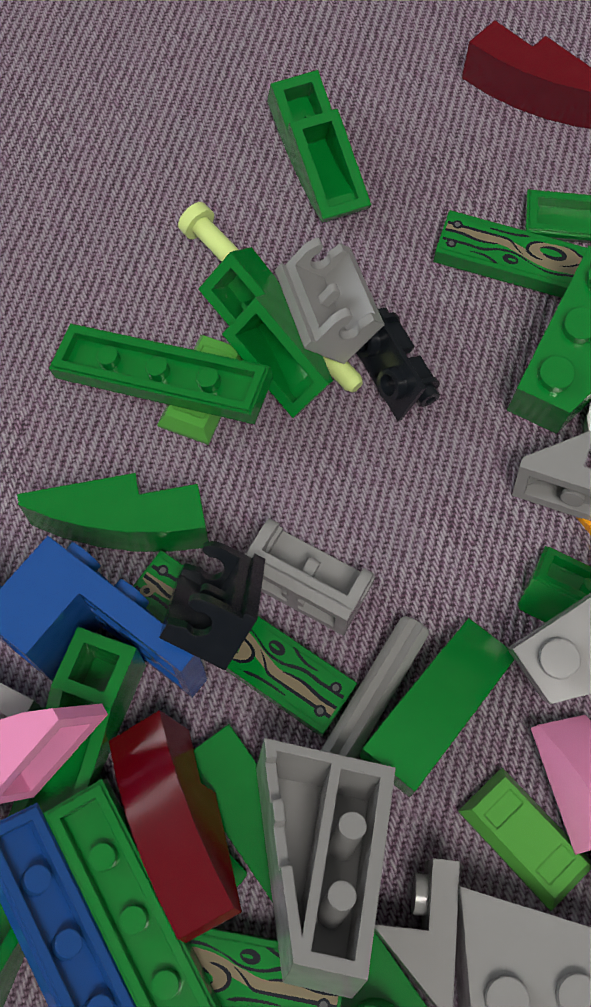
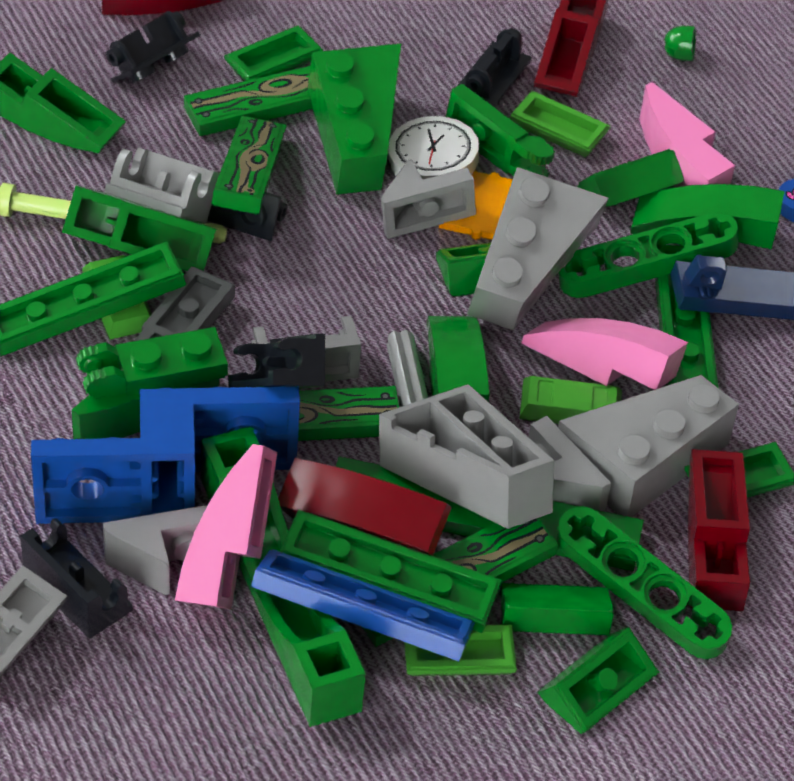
camera: 45 degrees left, 20 degrees down
none -> green hinge [76,327,228,398]
none -> black hinge [106,11,200,83]
none -> dark grey hinge [135,266,235,341]
none -> green tile [211,115,287,215]

